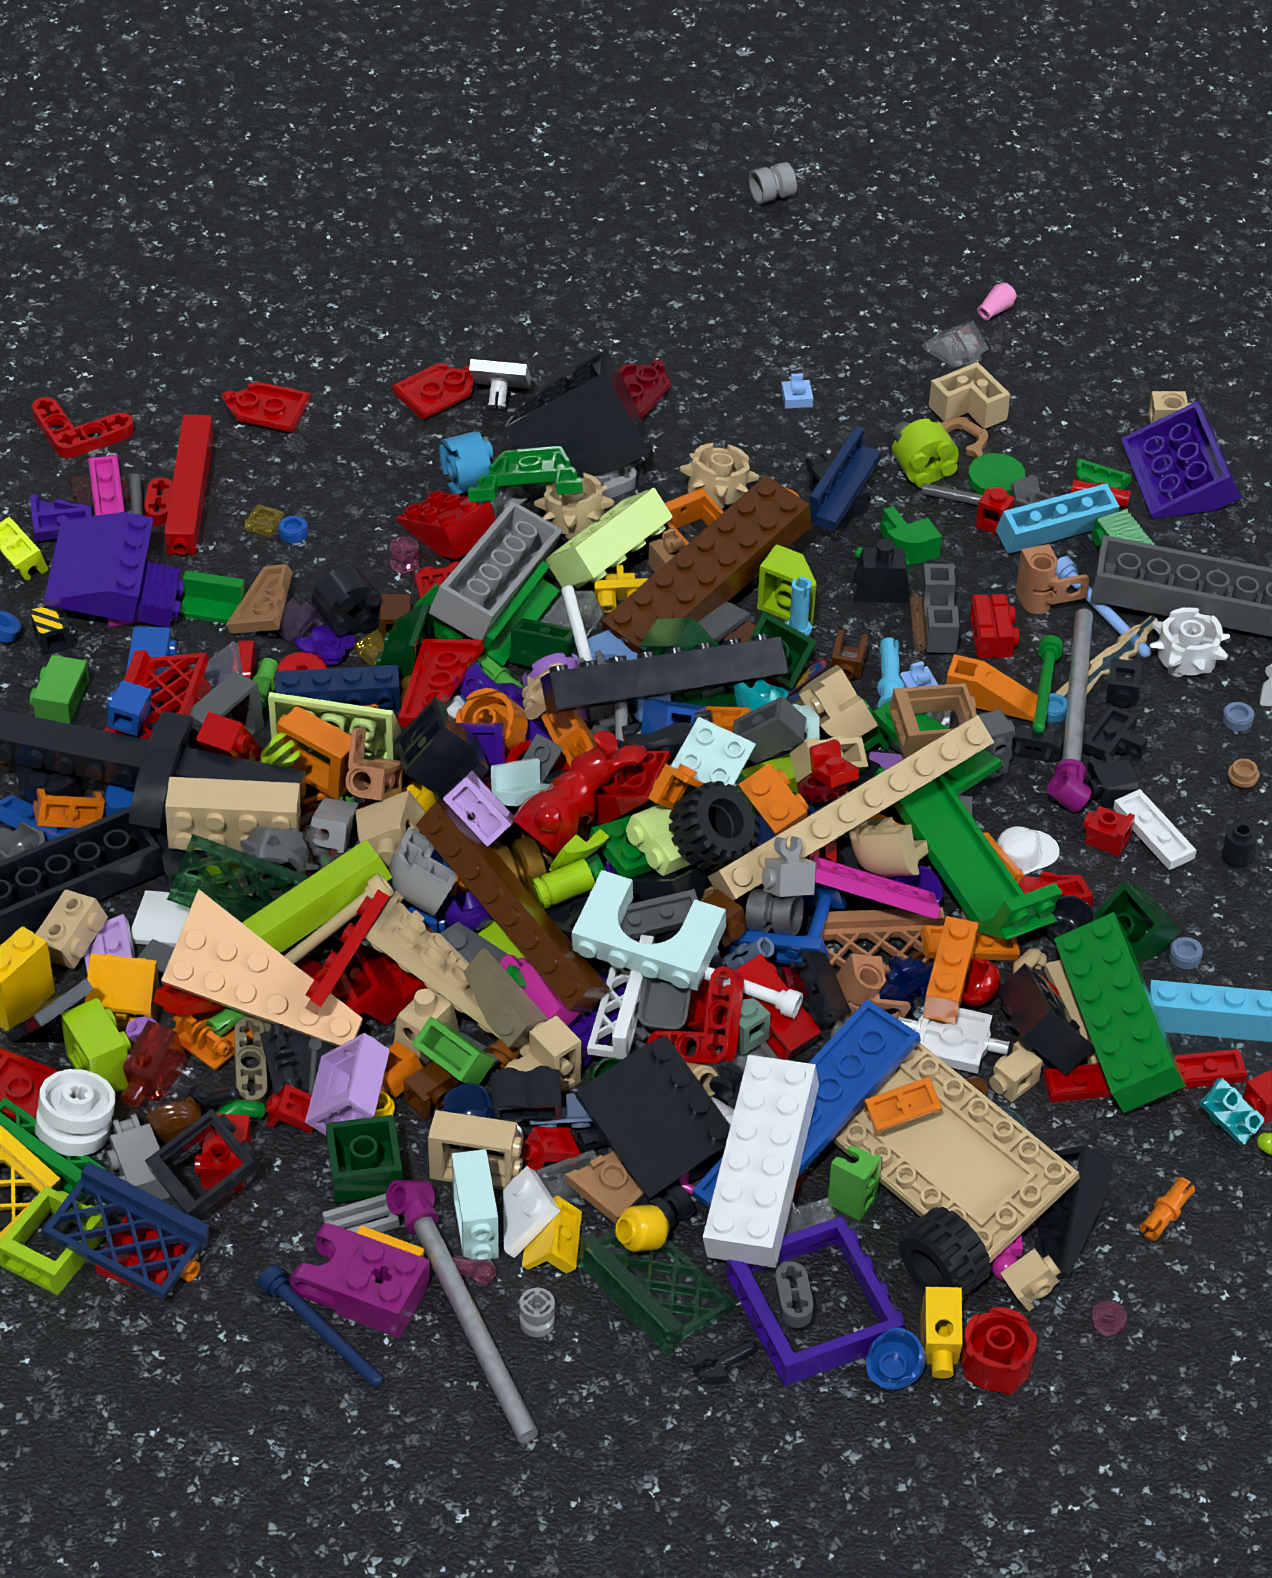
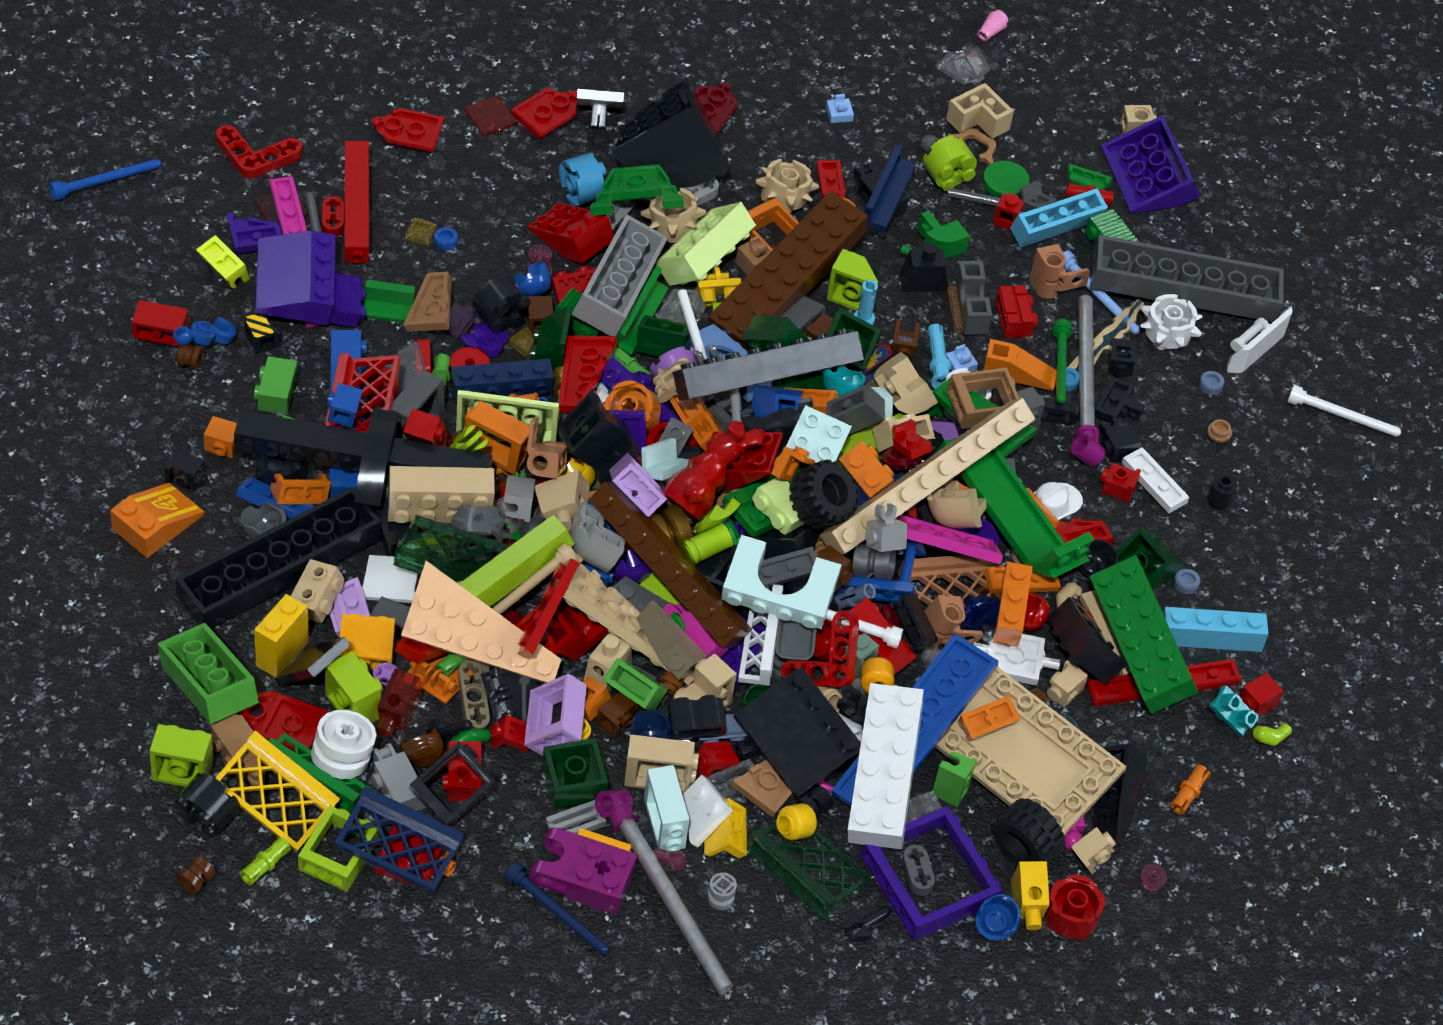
camera: 10 degrees left, 5 degrees up
none -> clear red piece [464,96,517,137]
none -> blue hair [515,261,552,297]
none -> red hinge [816,160,846,199]
none -> light orange head [860,657,895,694]

